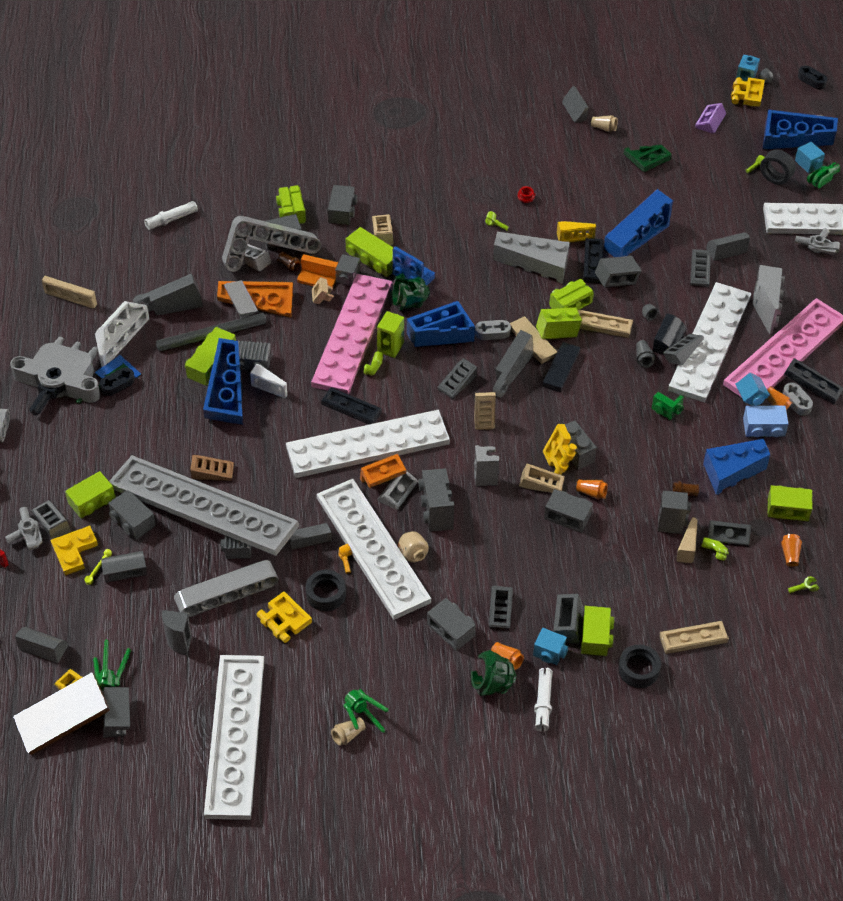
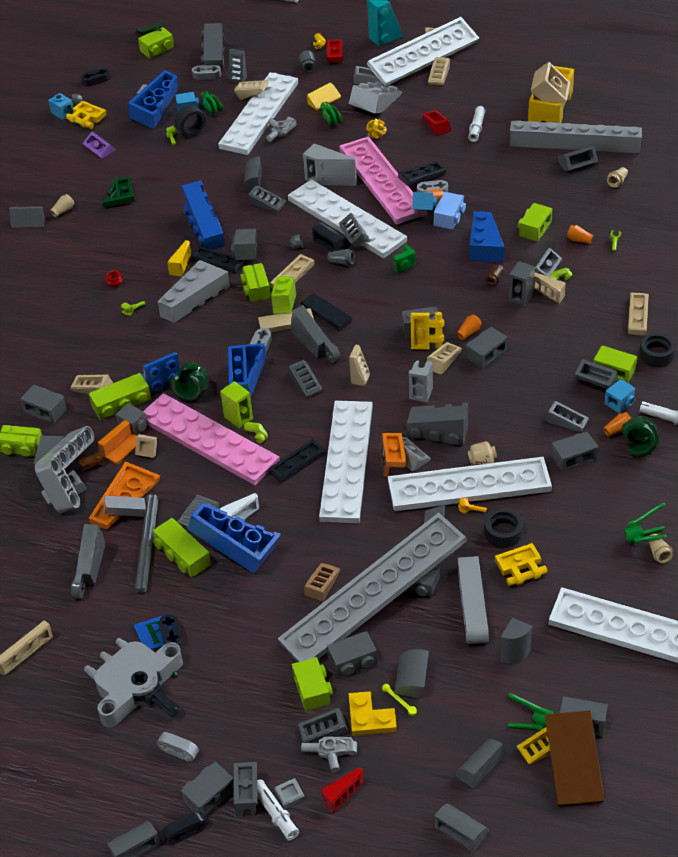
camera: 65 degrees left, 5 degrees down
white wedge [95,301,149,367] -> none

